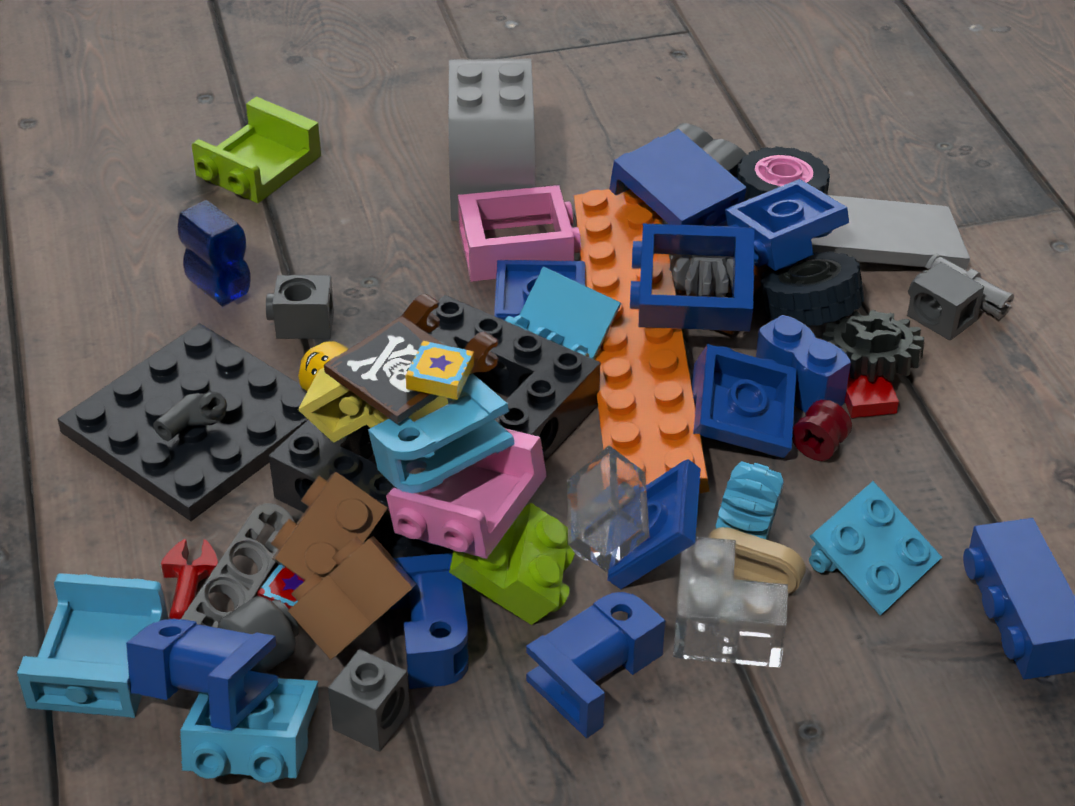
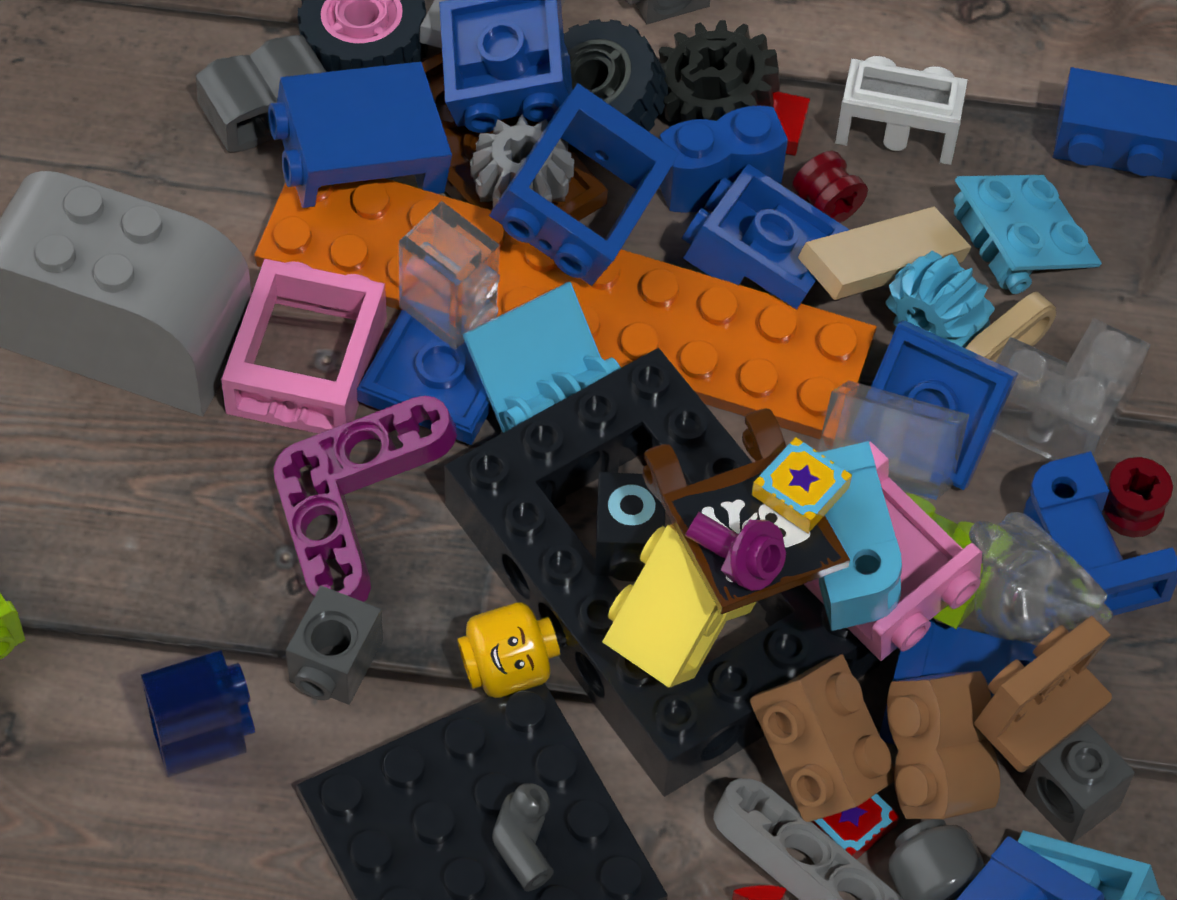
camera: 70 degrees left, 15 degrees up
none -> magenta beam [274,396,457,602]
none -> clear brick [399,201,500,350]
none -> magenta plate [685,511,786,591]
none -> tan tile [798,206,971,300]
none -> white window [835,56,968,165]
none -> clear hat [969,512,1113,644]
none -> medium nougat bracket [973,615,1112,772]
none -> dark red wheel [1102,457,1173,538]

